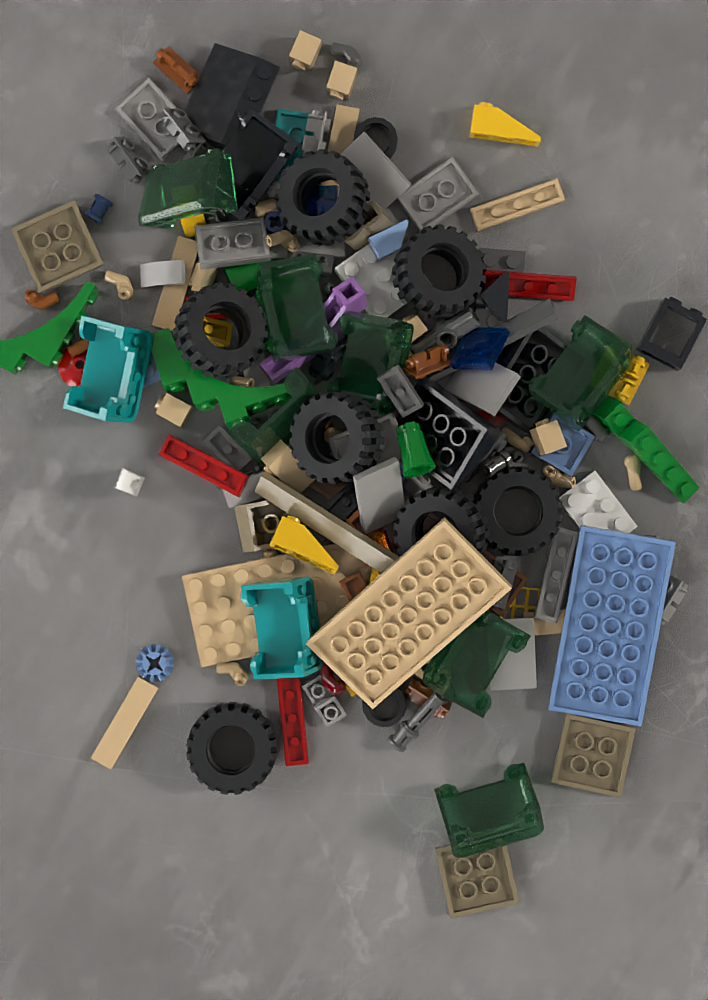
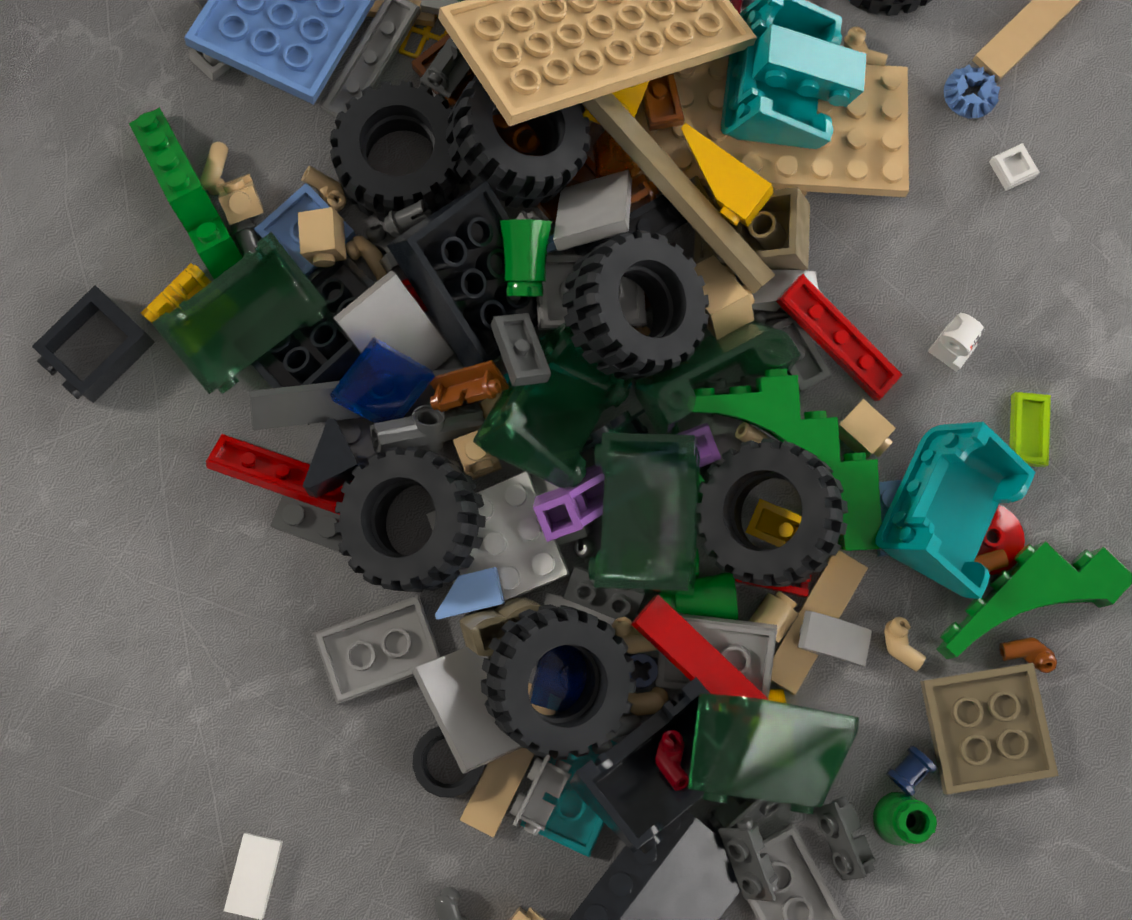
camera: 165 degrees left, 10 degrees down
tan brick [326,61,357,101] -> none
yellow slope [469,102,541,147] -> none
tan tile [469,178,566,232] -> none
white plate [559,471,638,533] -> none
none -> tan brick [216,173,264,225]
none -> white tile [224,833,283,920]
none -> red tile [631,595,768,729]
none -> dark red arm [655,730,690,791]
none -> brick [752,24,867,107]
none -> green plant [873,792,937,846]
none -> white tile [989,143,1040,191]
none -> lime tile [1009,392,1051,468]

